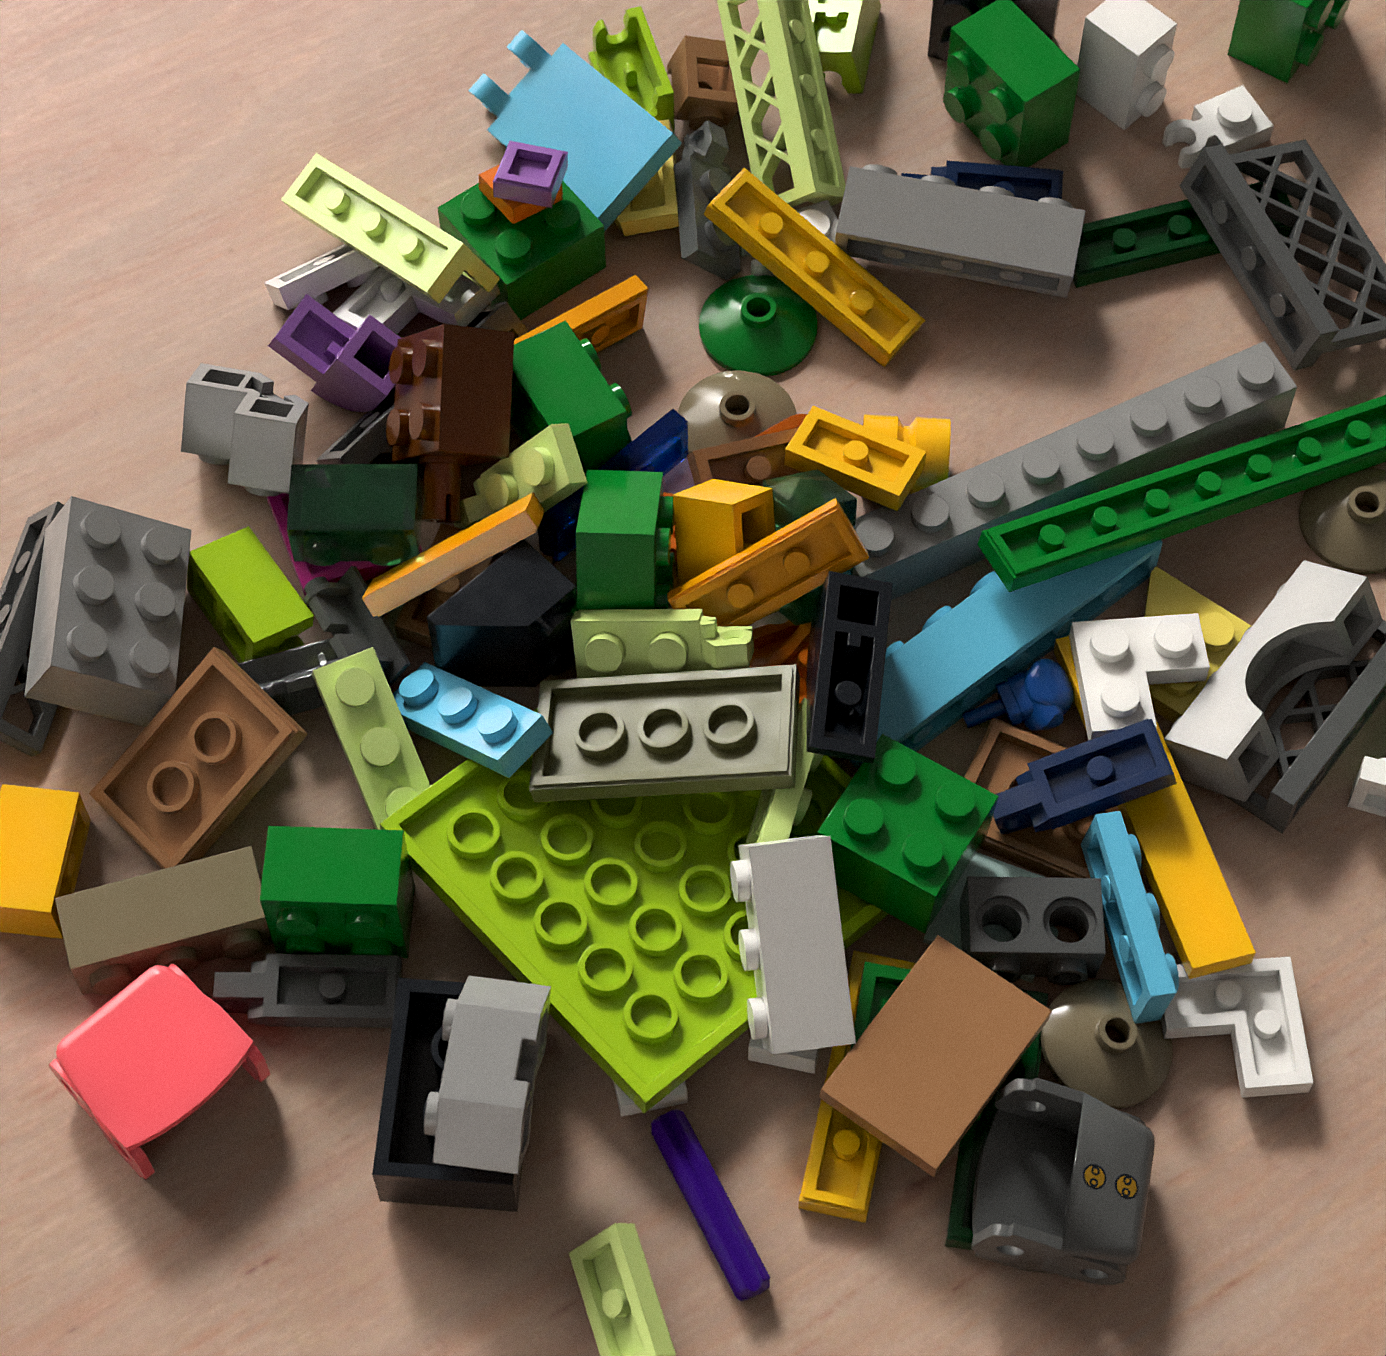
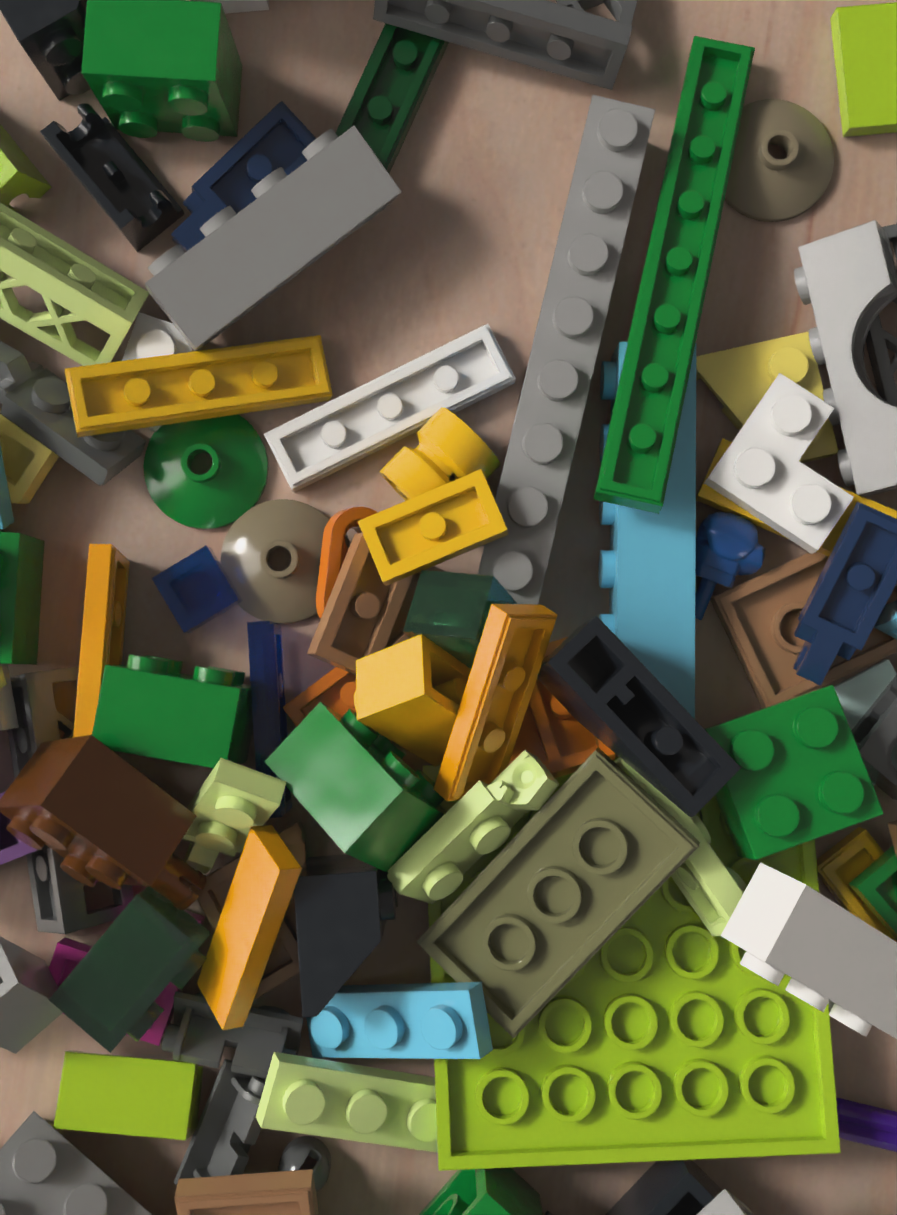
camera: 50 degrees left, 25 degrees up
none -> black hinge [40,103,185,252]
none -> clear blue plate [152,545,243,633]
none -> white tile [264,324,516,492]
none -> dark grey hinge [278,1136,332,1192]

